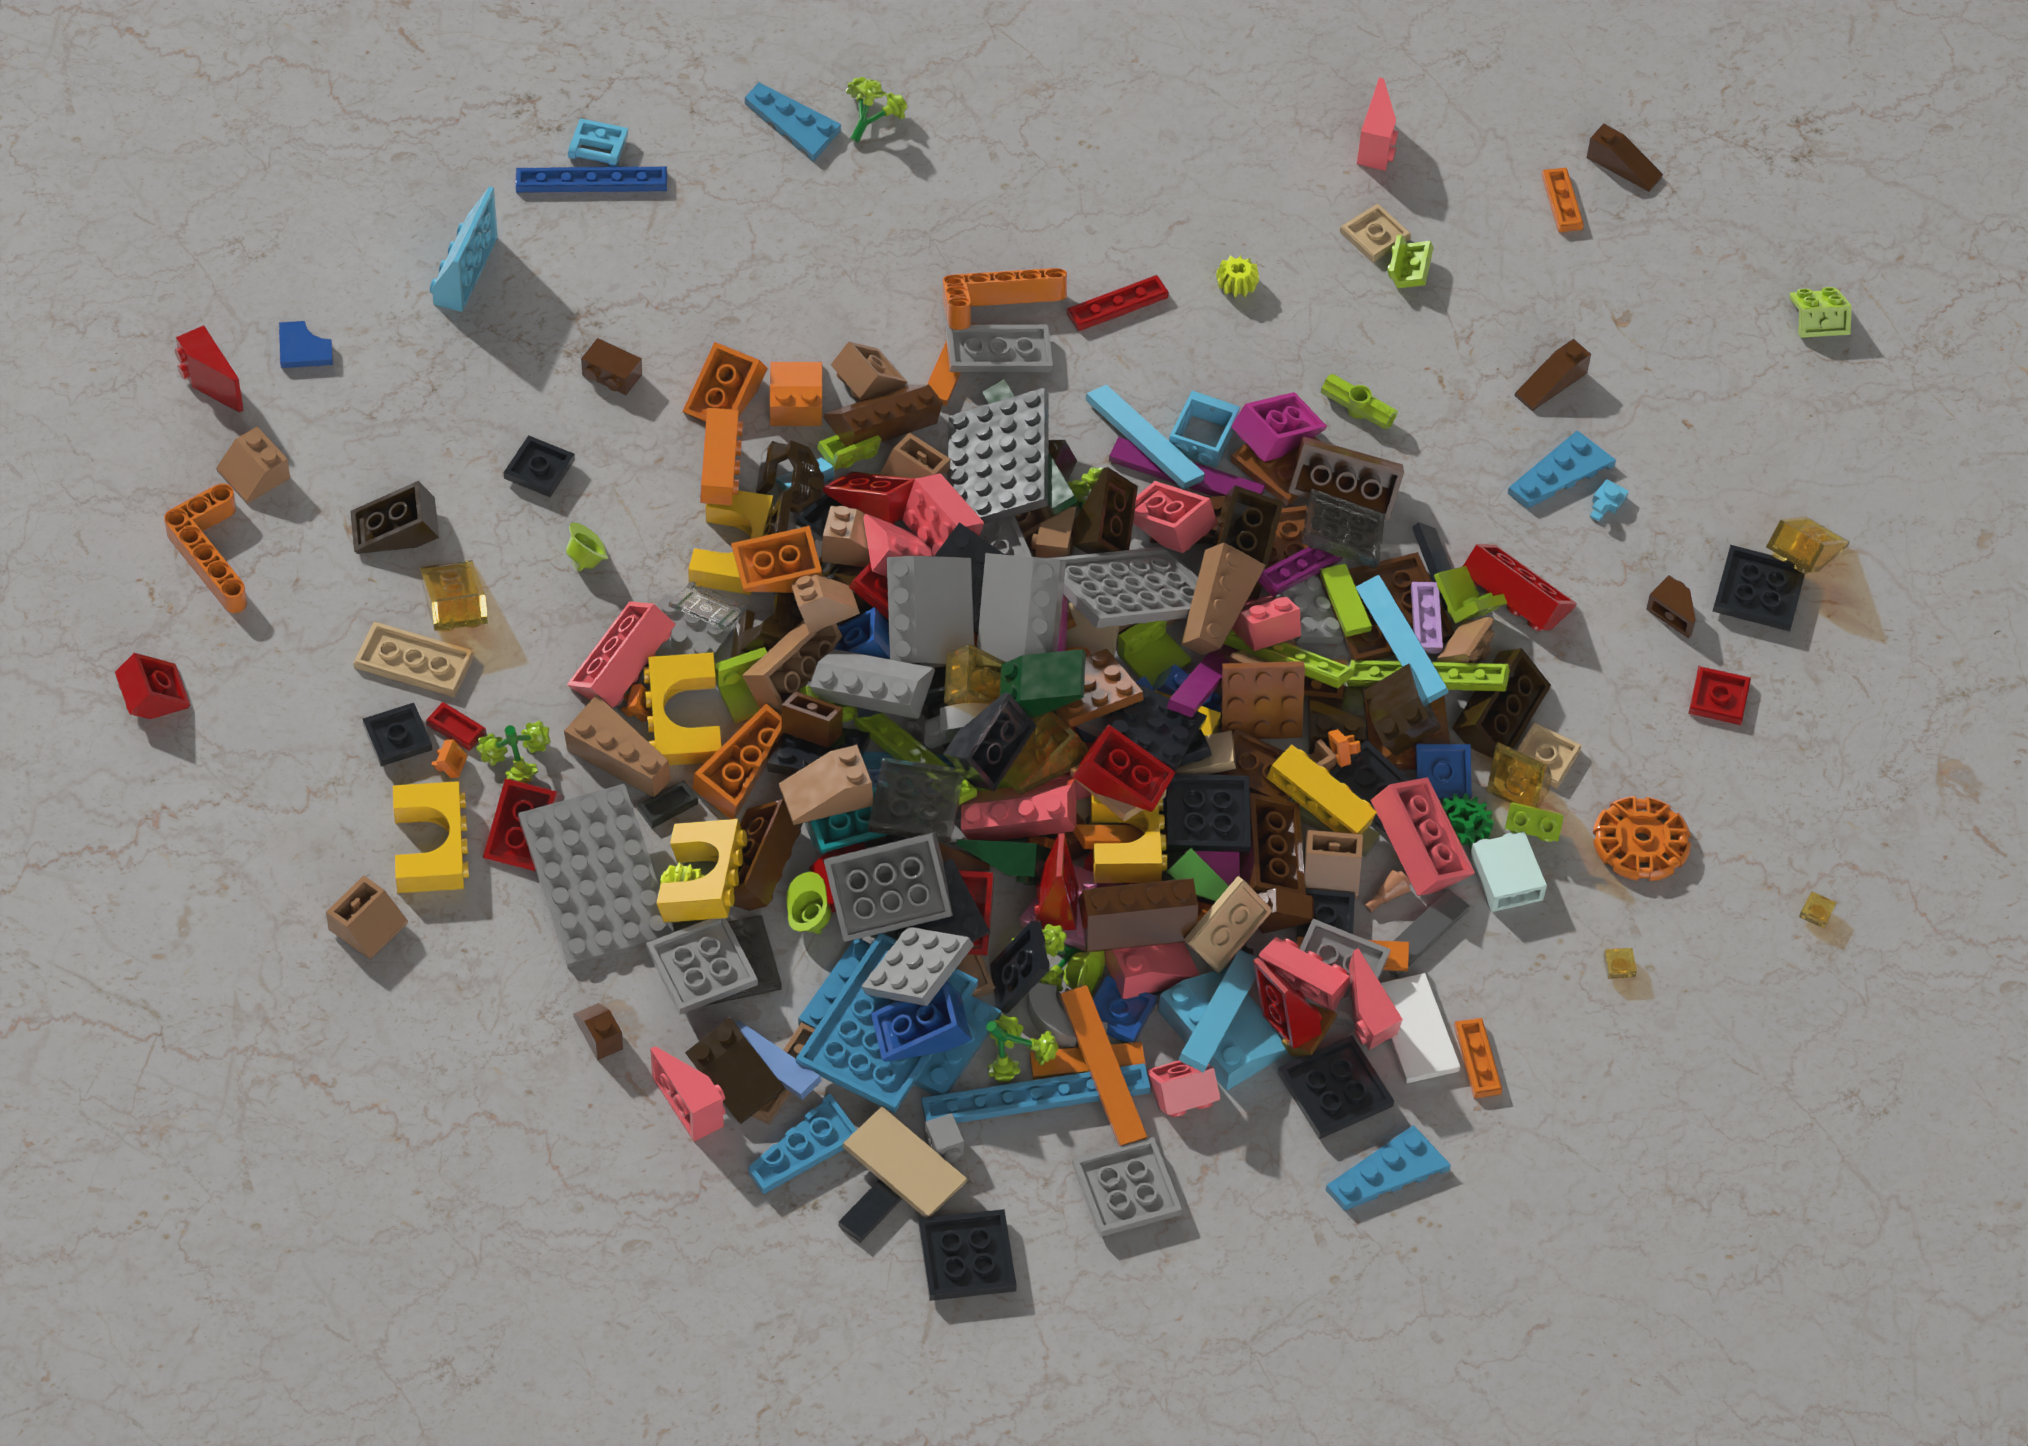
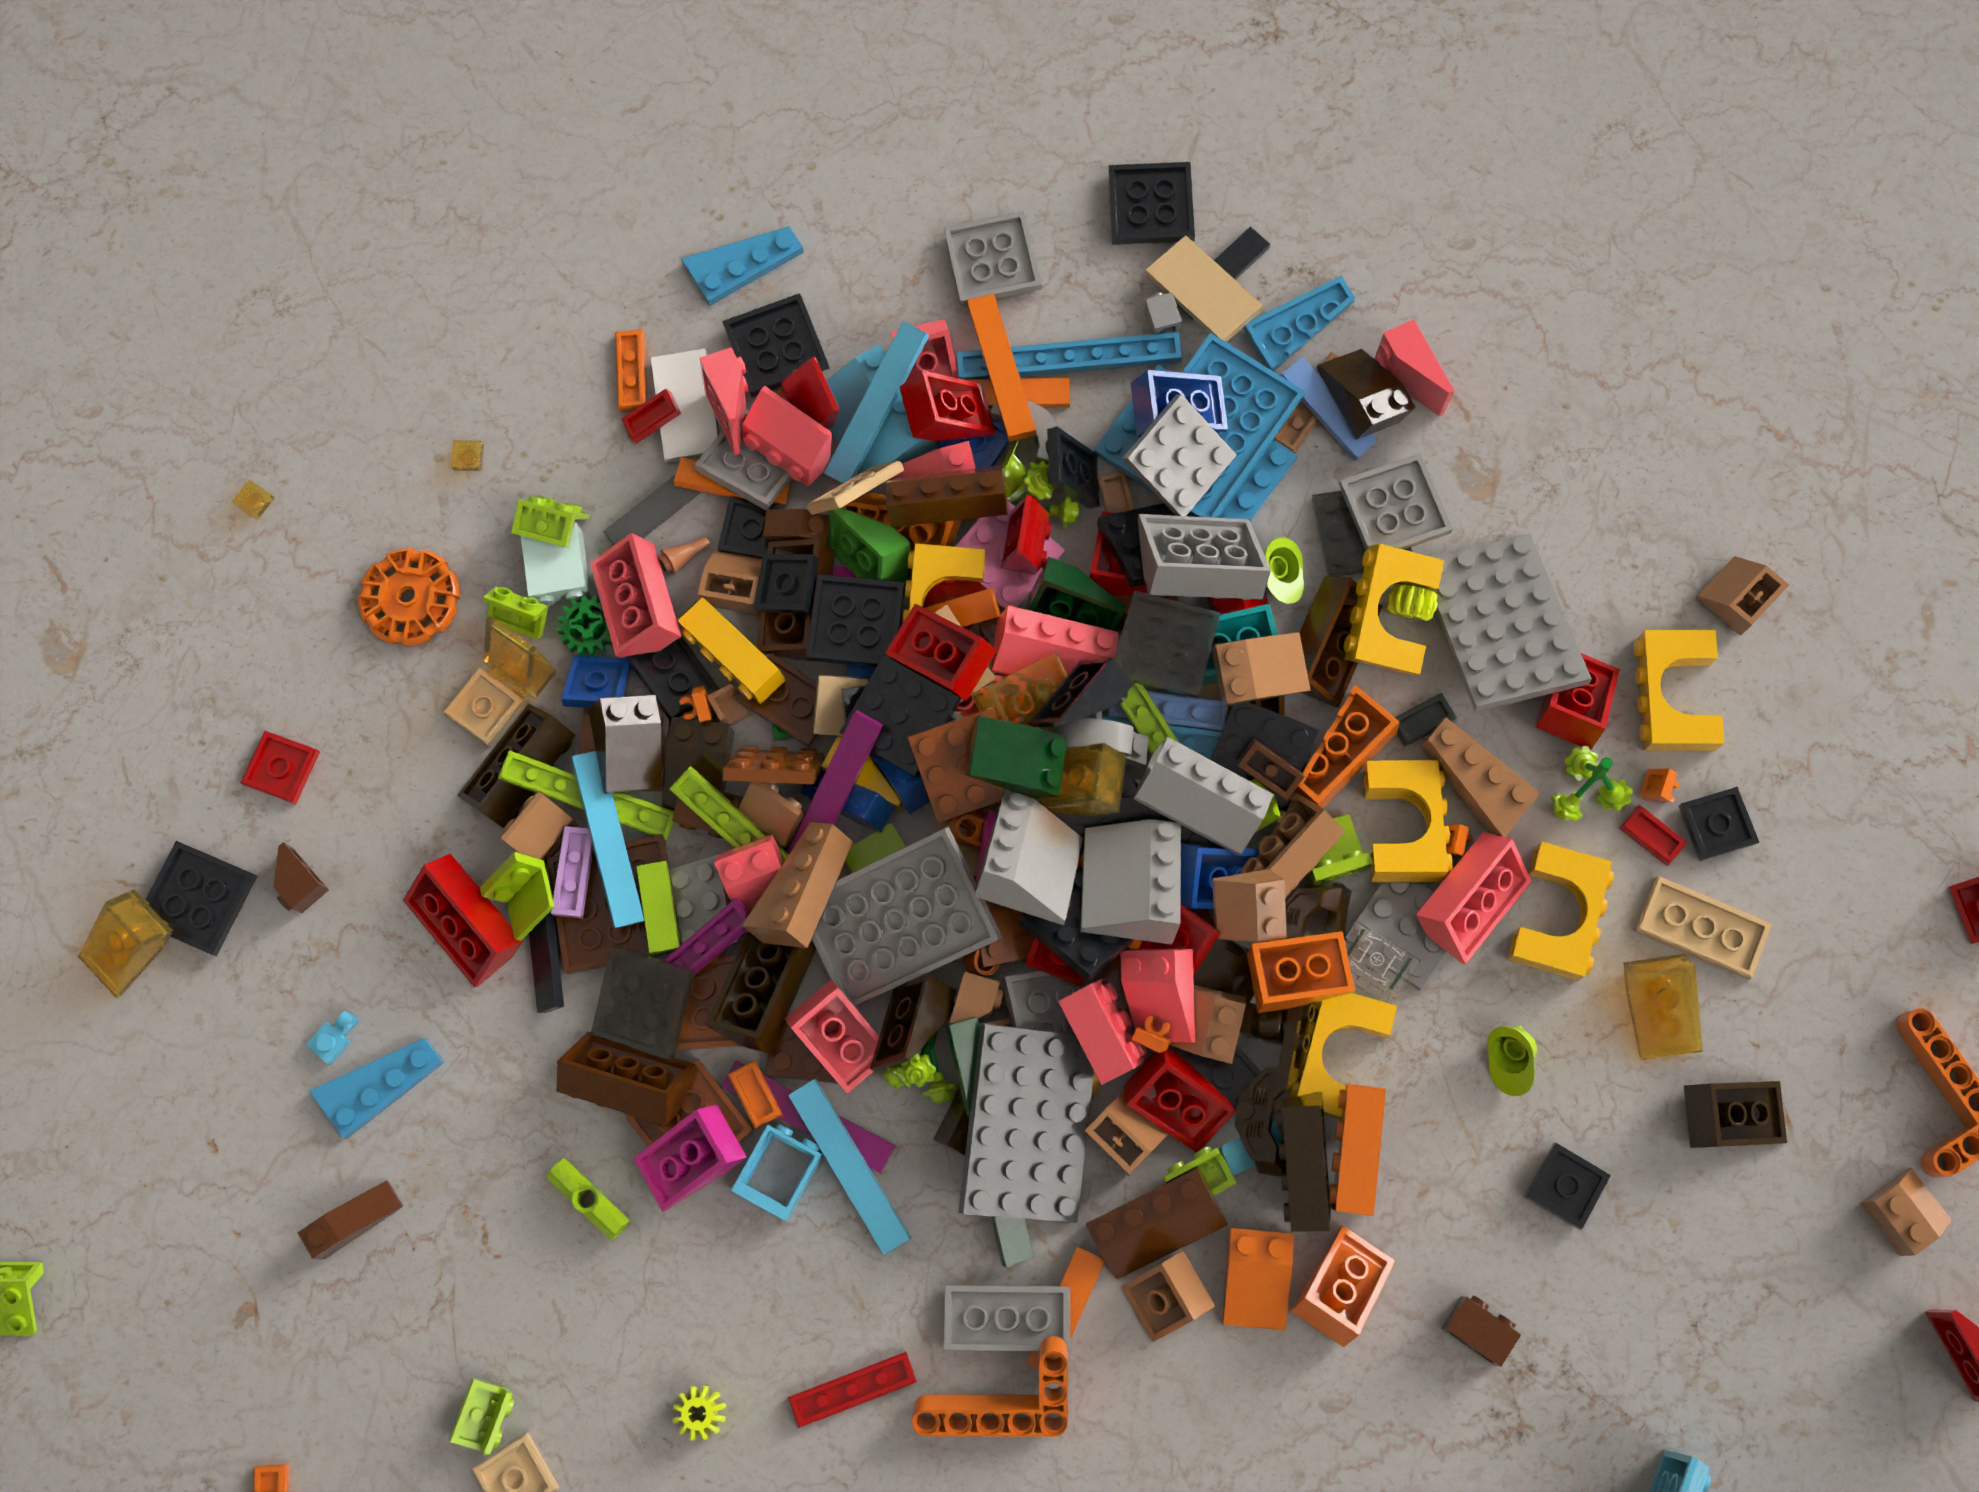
camera: 165 degrees left, 20 degrees up
blue tile [279,321,333,368] -> none
reddish brown slope [573,1003,623,1060] -> none
lime plant [986,1015,1058,1082] -> none
none -> lime bracket [511,495,589,547]
none -> red tile [621,388,681,444]
none -> orange tile [728,1060,783,1129]
none -> black plate [753,554,819,614]
none -> red slope [899,370,996,441]
none -> orange tile [1132,1015,1172,1053]
none -> dark brown slope [1277,1092,1331,1232]
none -> yellow arch [1507,841,1614,981]

